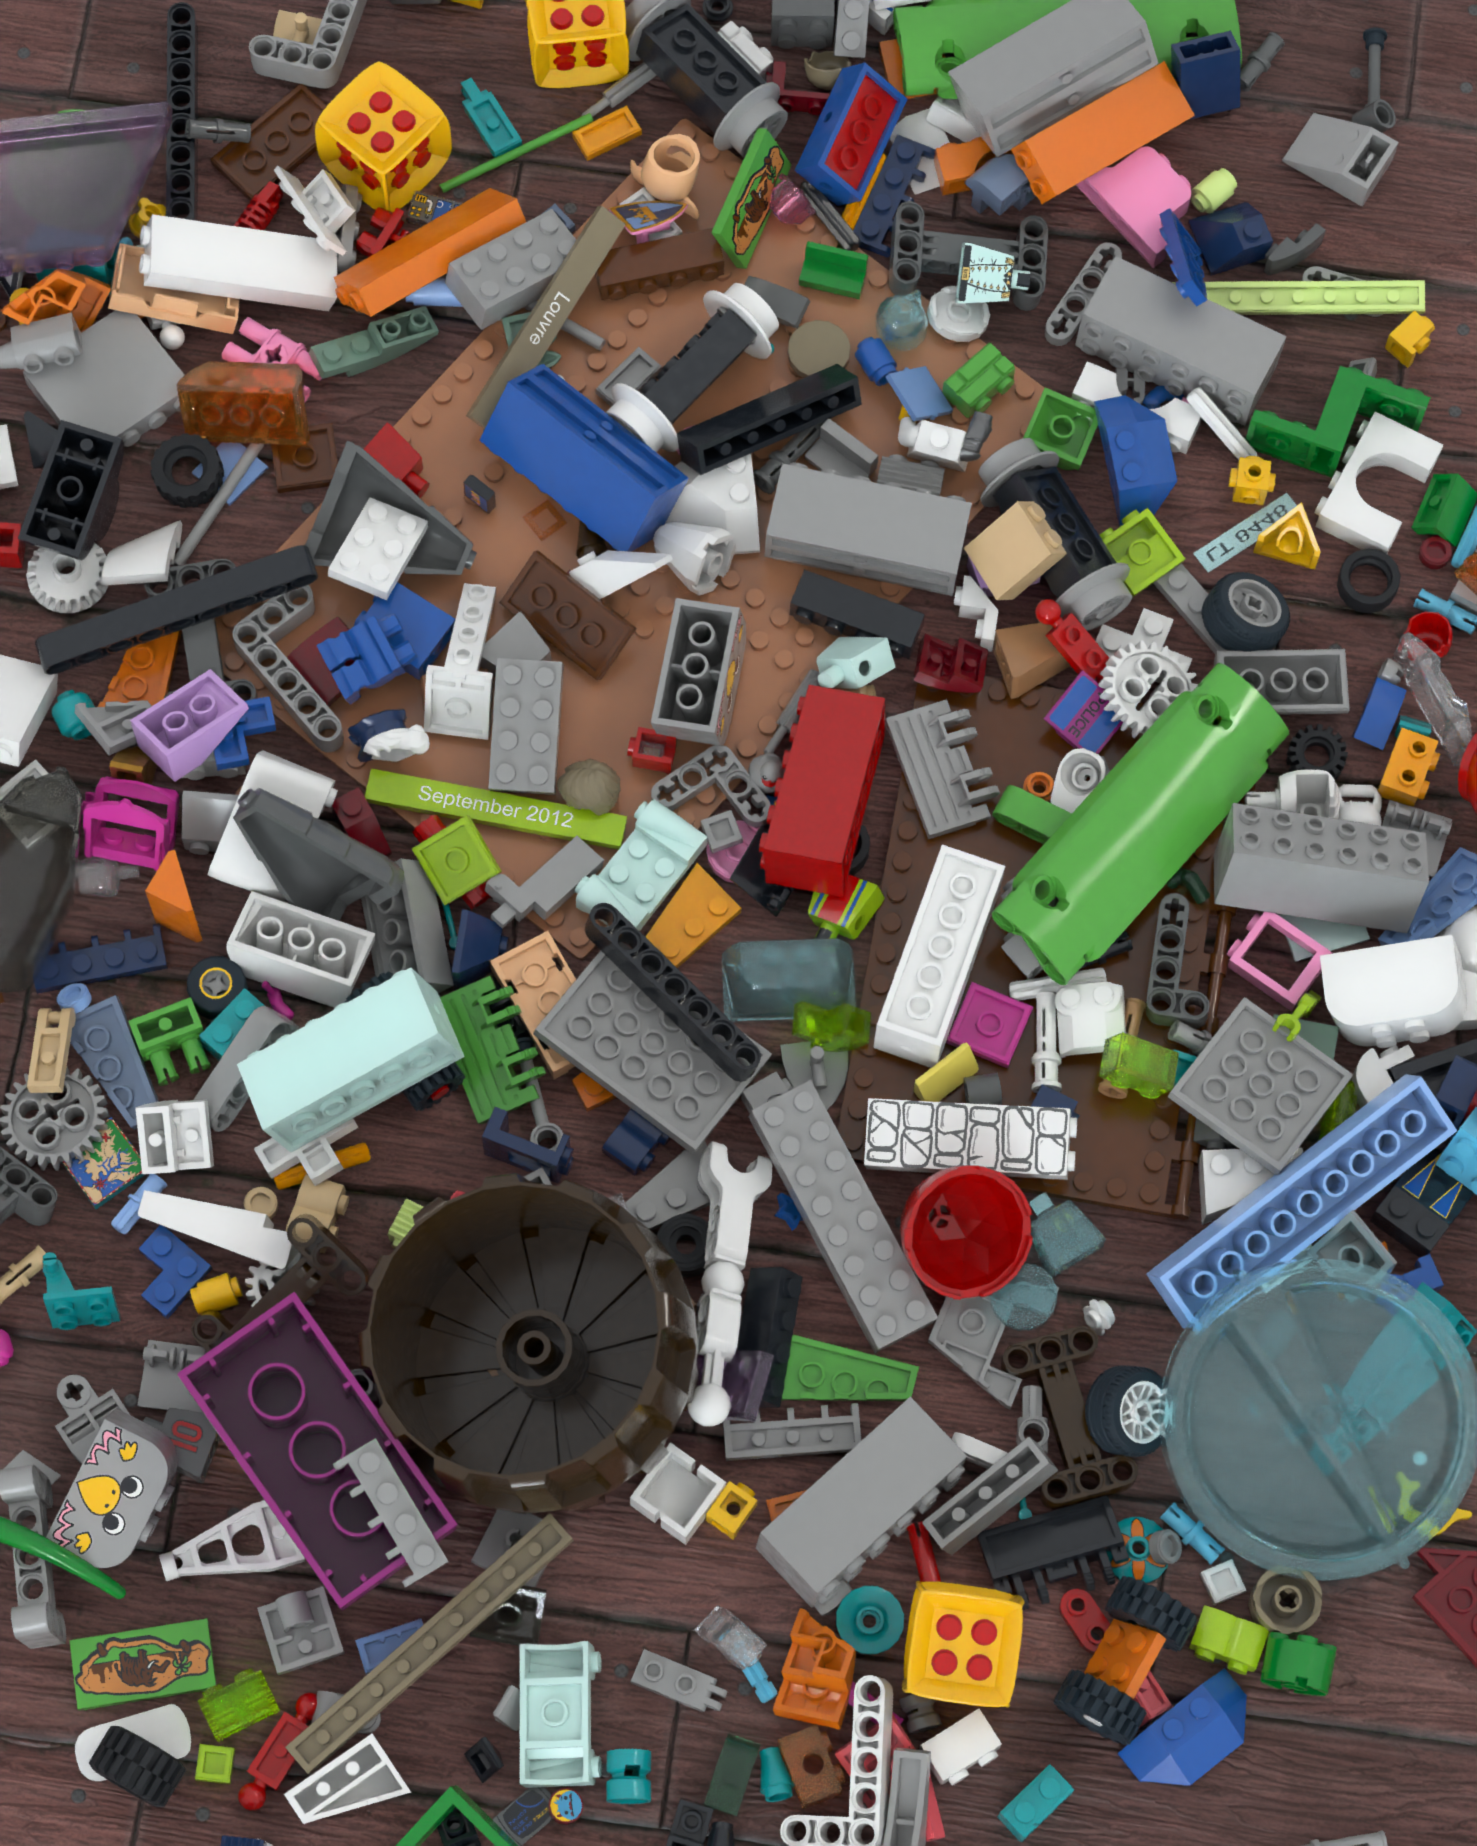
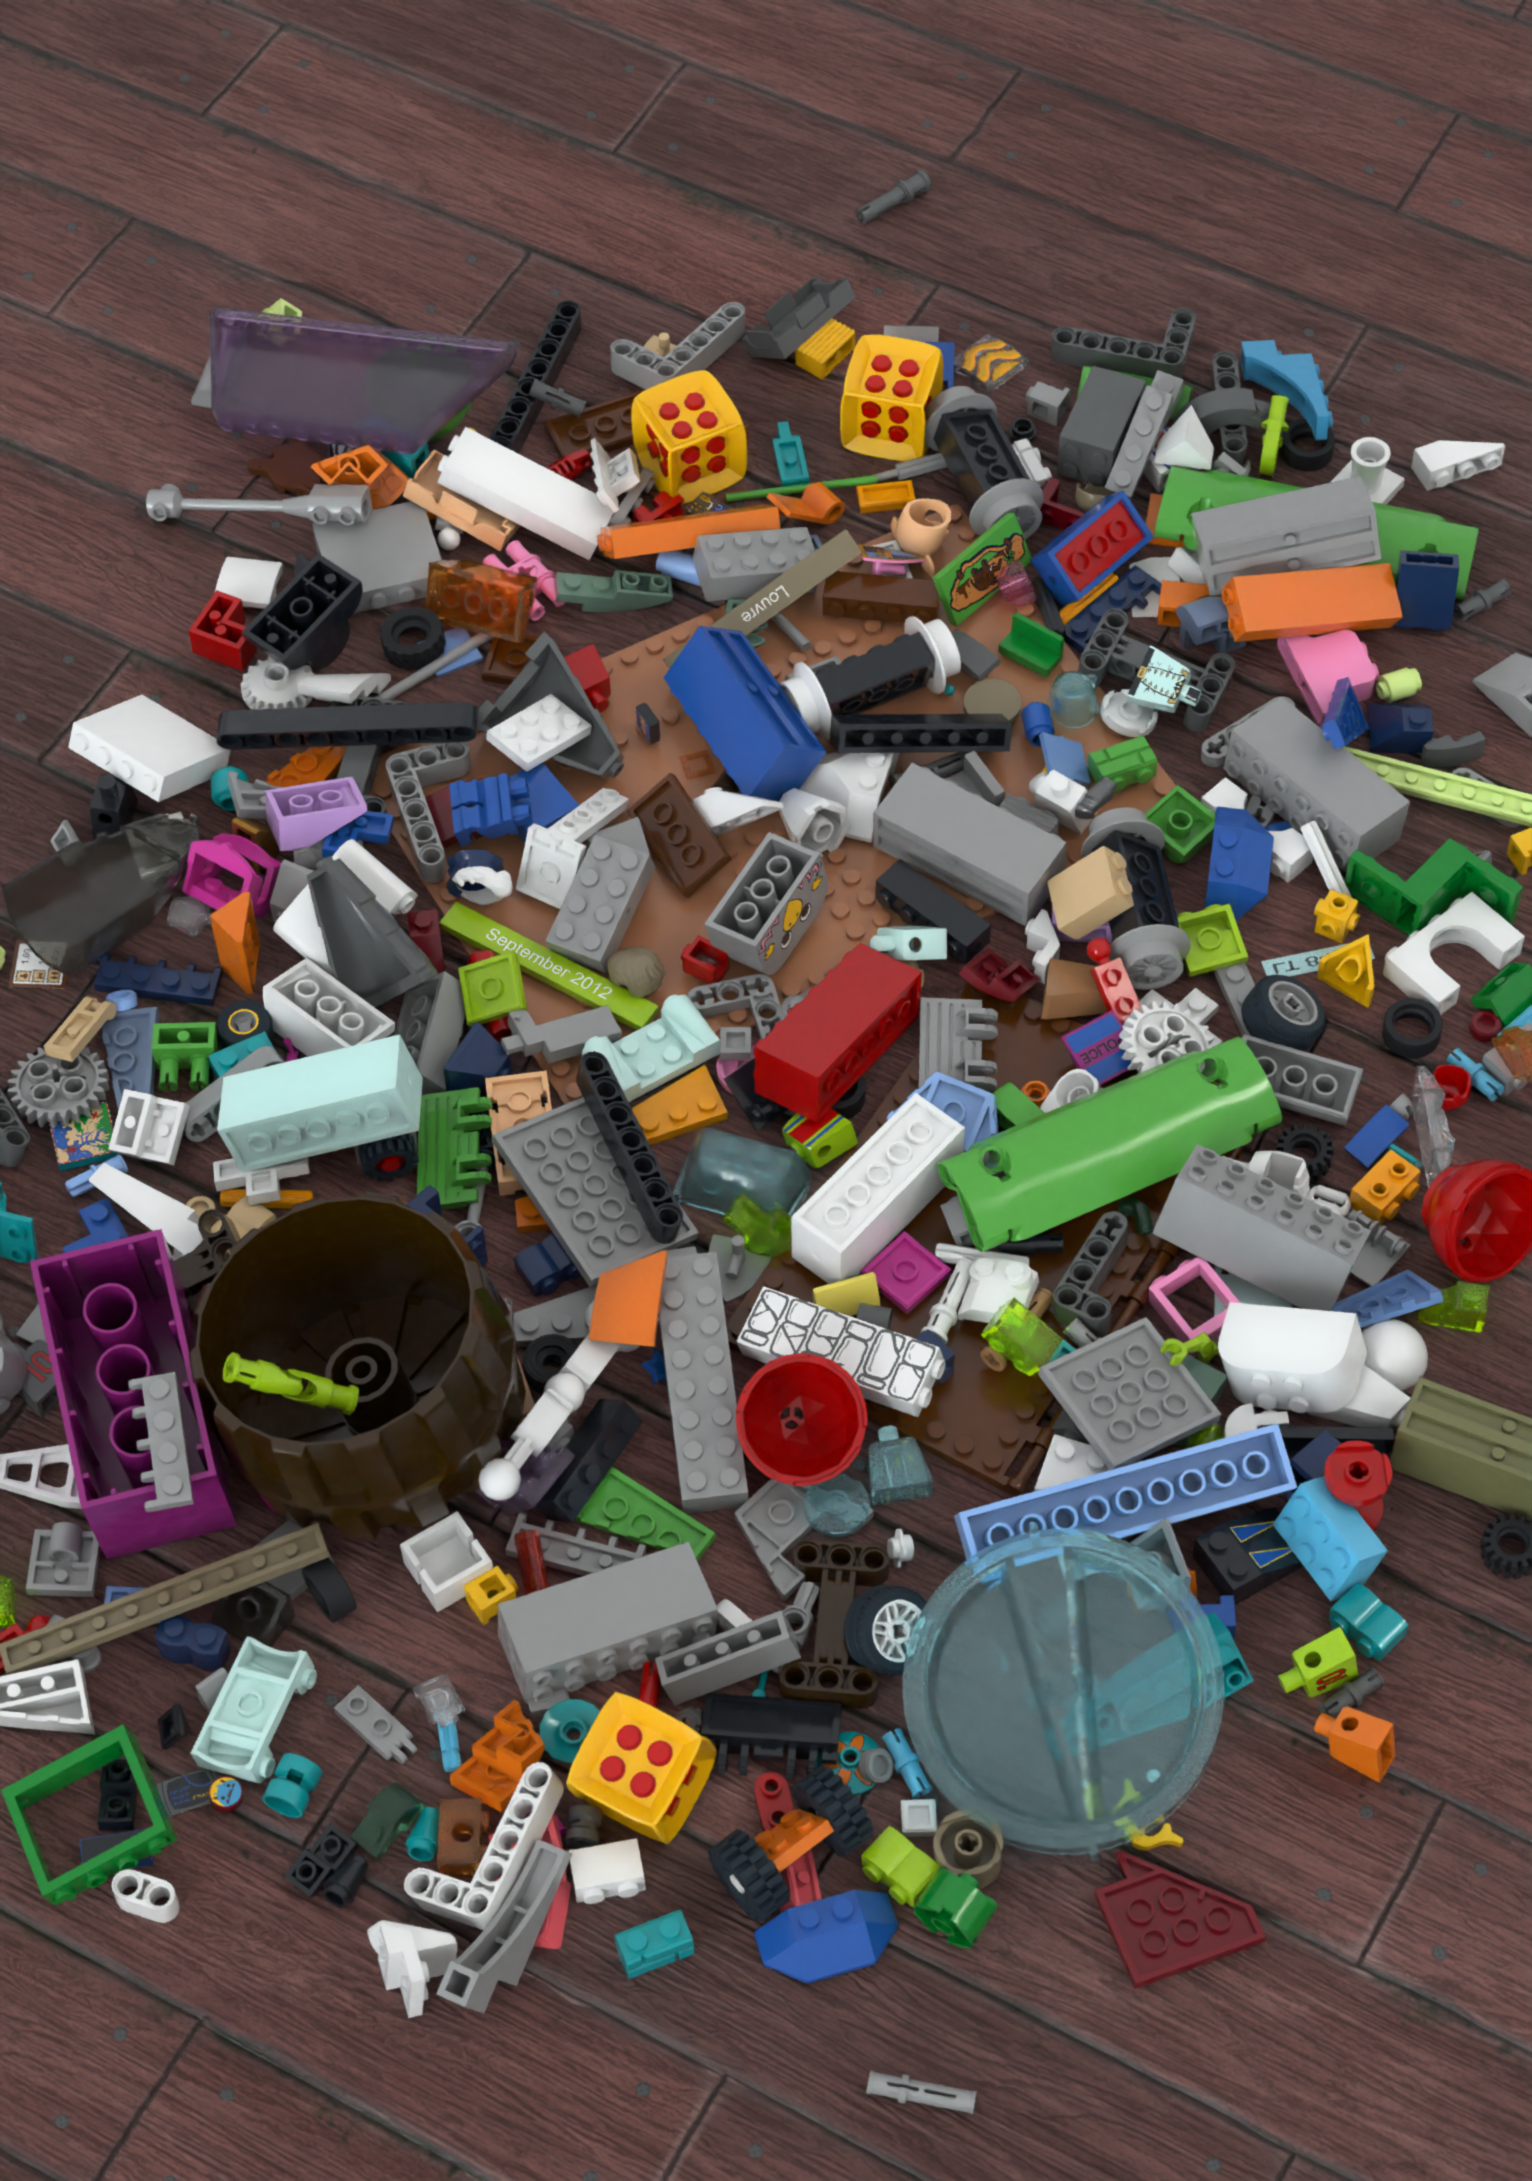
camera: 25 degrees right, 15 degrees down
none -> dark blue brick [155,1615,231,1672]
none -> lime piece [223,1352,359,1415]
none -> black tyre [301,1558,357,1623]
none -> clear red slope [514,1530,549,1595]
none -> orange slope [589,1250,668,1347]
none -> dark grey pin [675,1706,703,1732]
none -> orange door [767,482,845,525]
none -> light blue wing [887,1071,998,1151]

